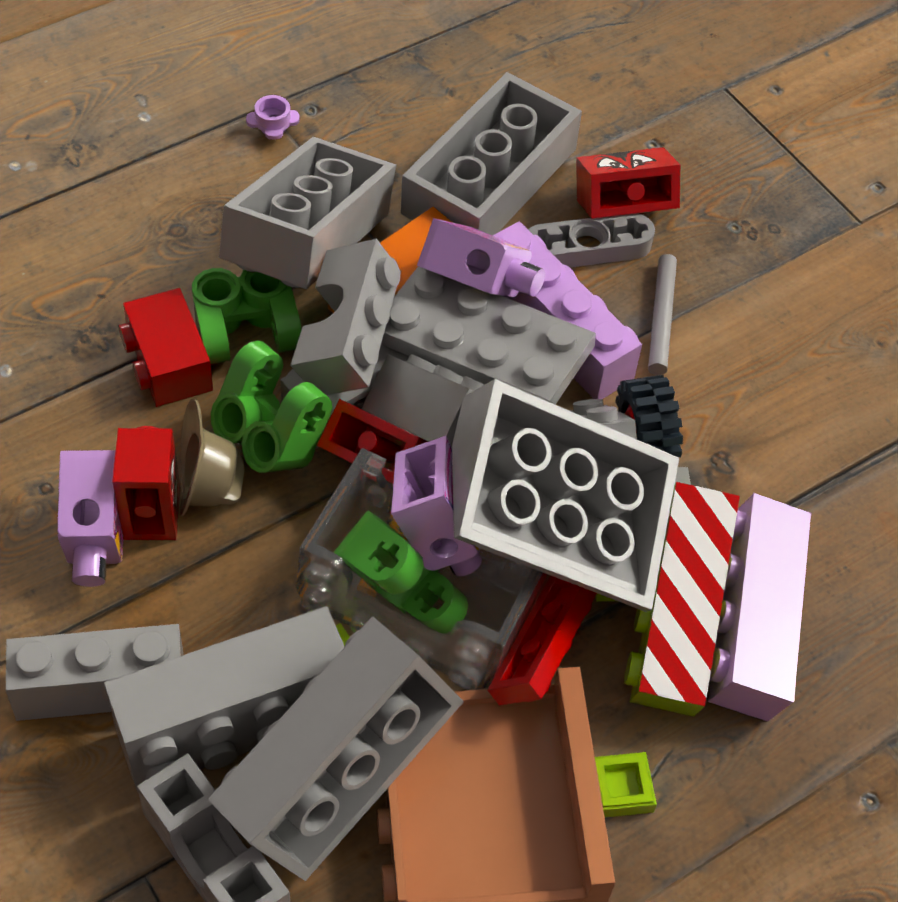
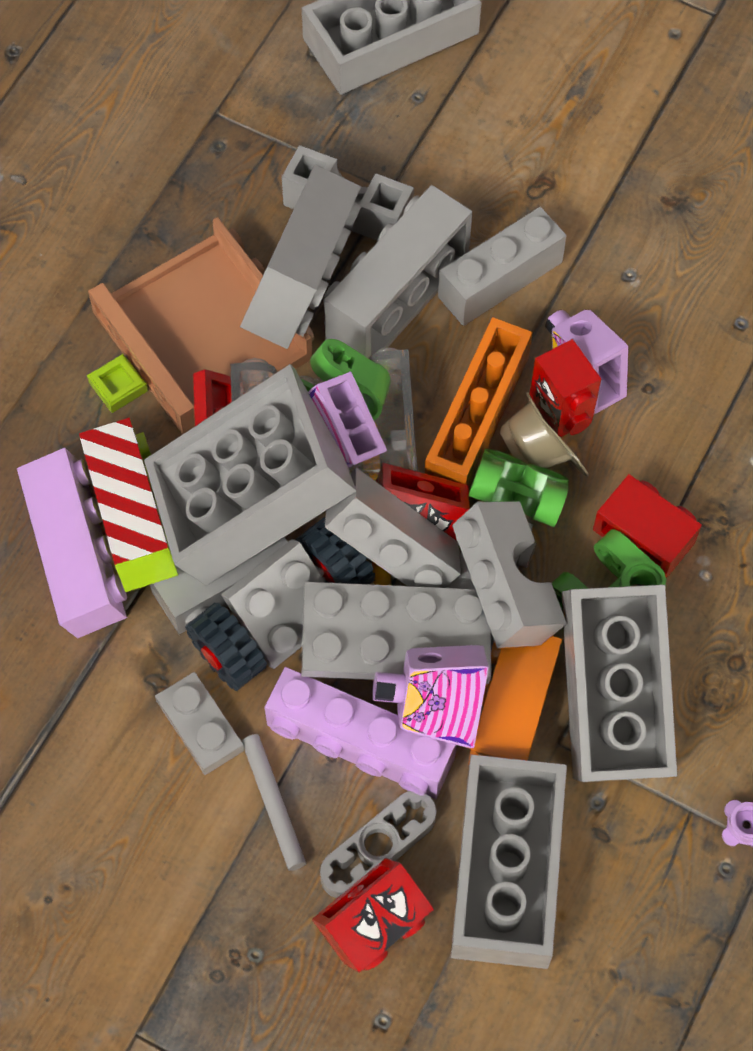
camera: 155 degrees right, 10 degrees up
none -> light grey plate [155,672,244,775]
none -> orange brick [424,317,533,490]

